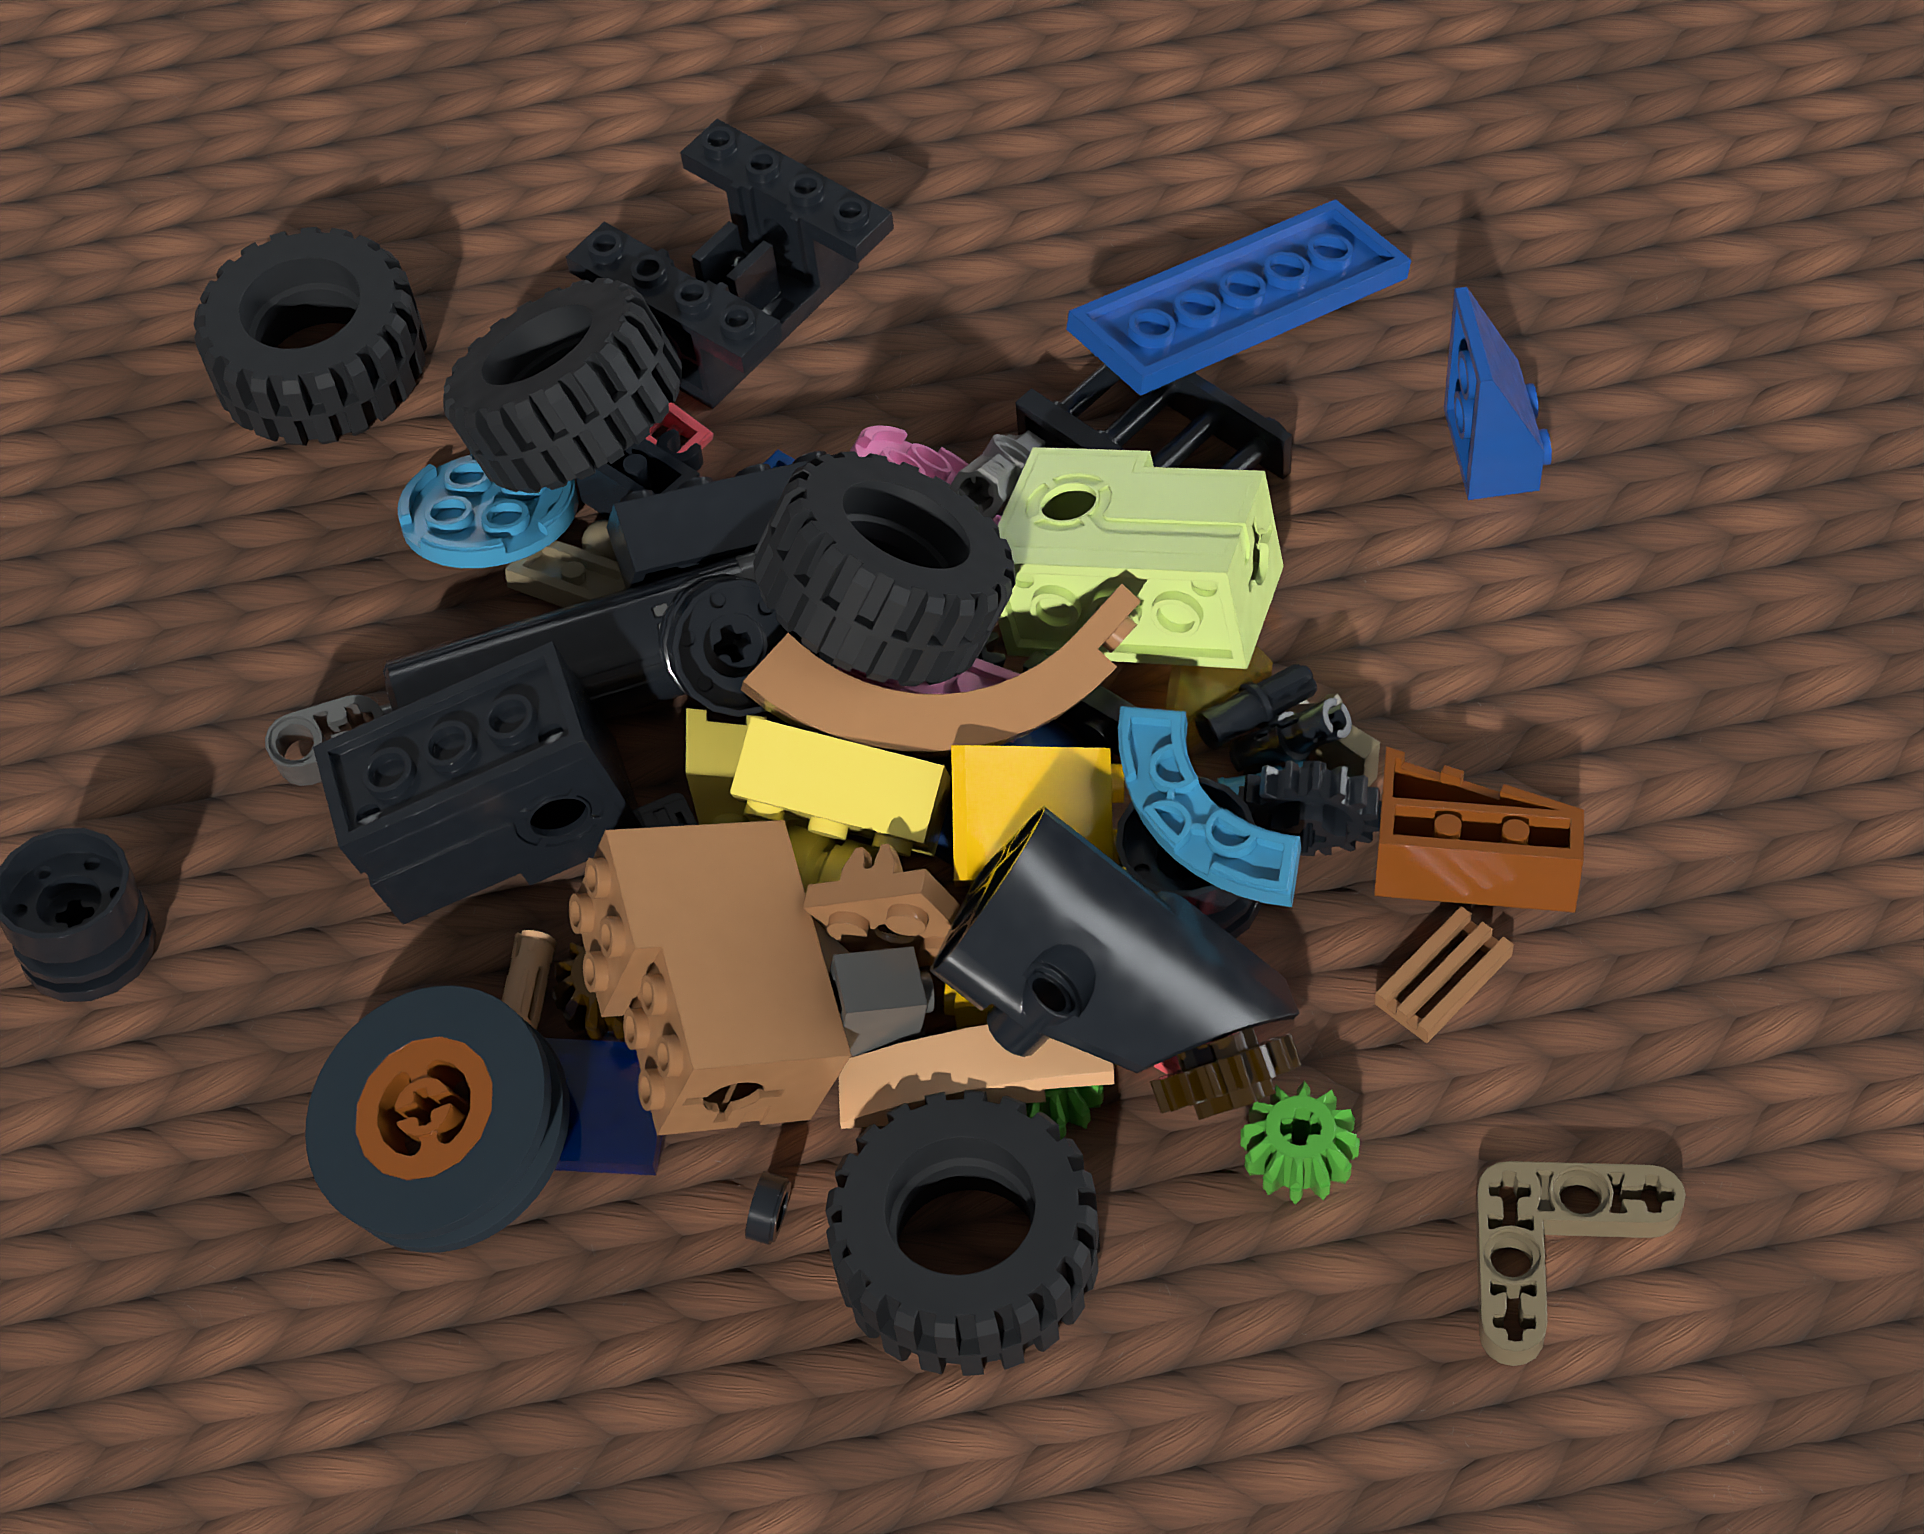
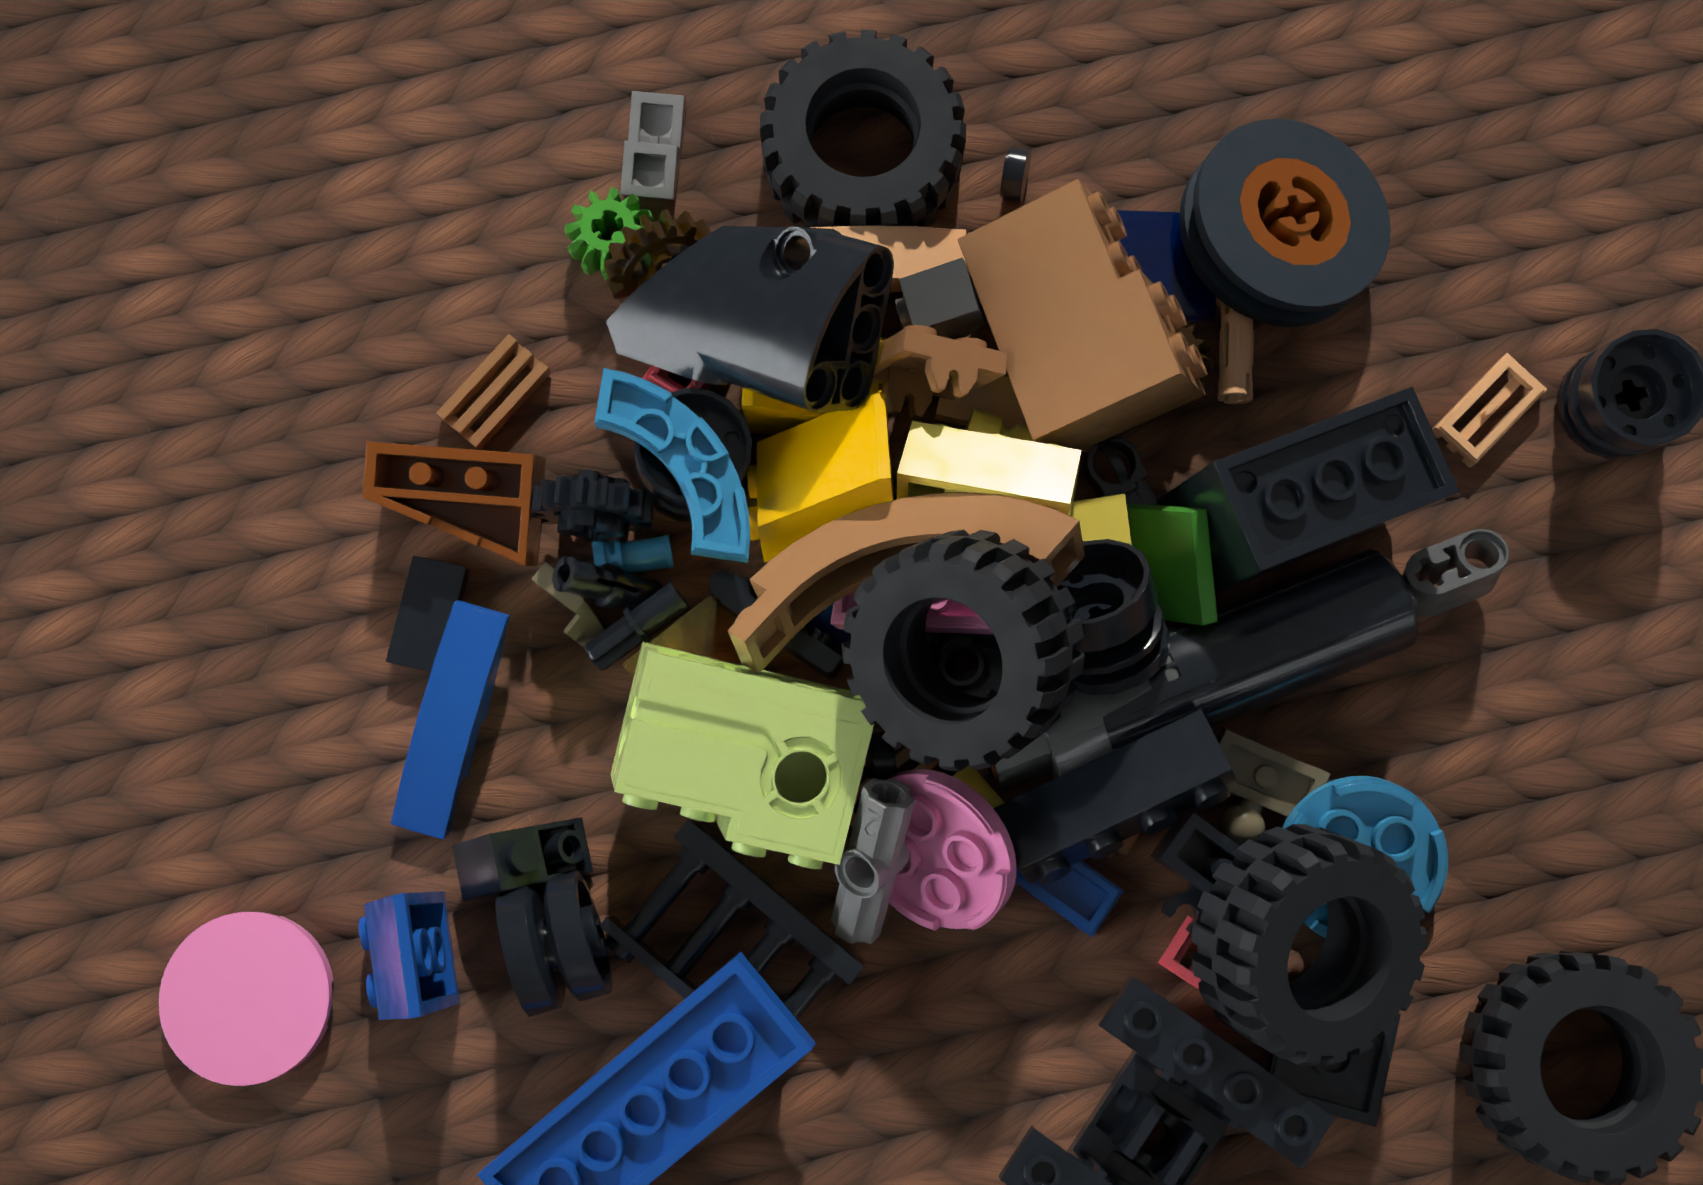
camera: 170 degrees right, 25 degrees up
dark tan beam [1475,1161,1686,1366] -> none
none -> bright pink tile [159,912,334,1086]
none -> black tile [385,555,470,673]
none -> blue slope [390,600,510,840]
none -> black slope [452,817,593,901]
none -> black wheel [495,871,613,1017]
none -> light grey slope [620,91,687,201]
none -> bright green tile [1127,503,1217,626]
none -> light nougat tile [1432,353,1547,468]

